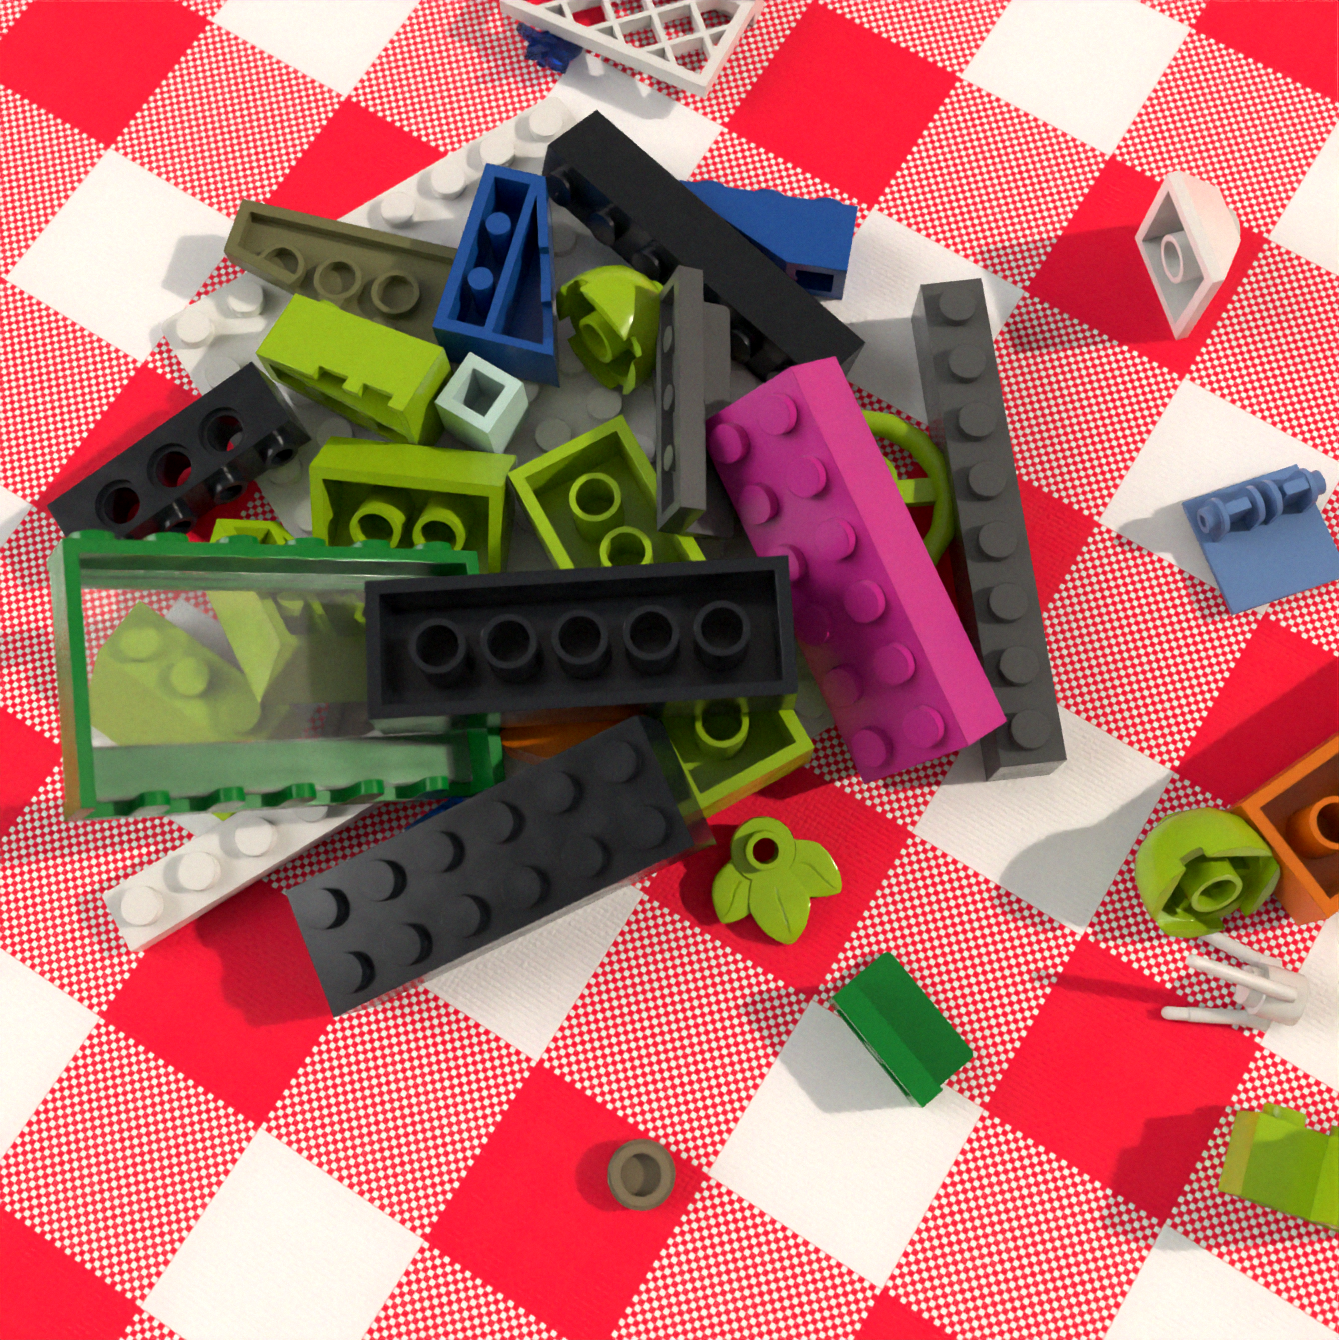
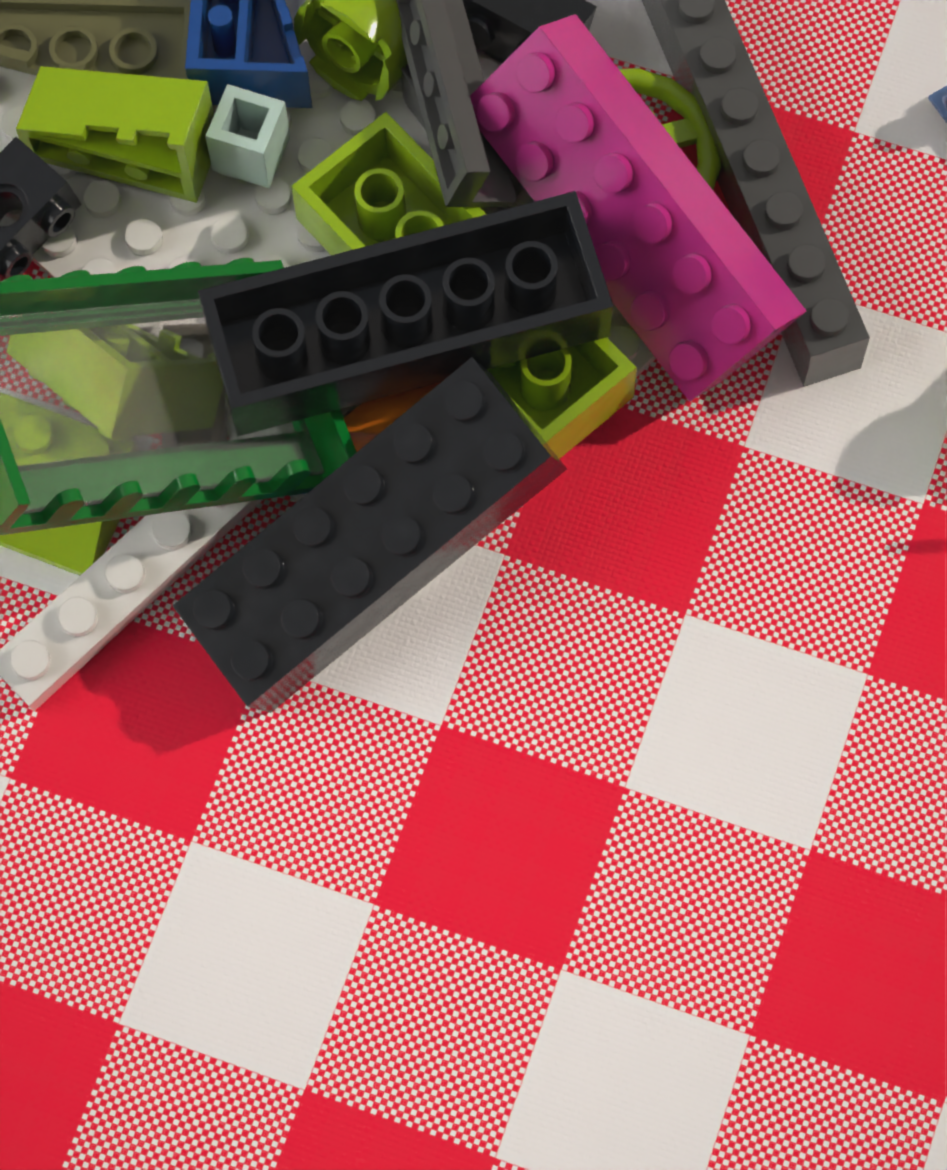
camera: 15 degrees left, 5 degrees down
lime slope [309,436,517,574] -> none
dark tan tile [607,1138,676,1211] -> none
lime plate [711,816,842,945] -> none
green panel [827,952,973,1108] -> none

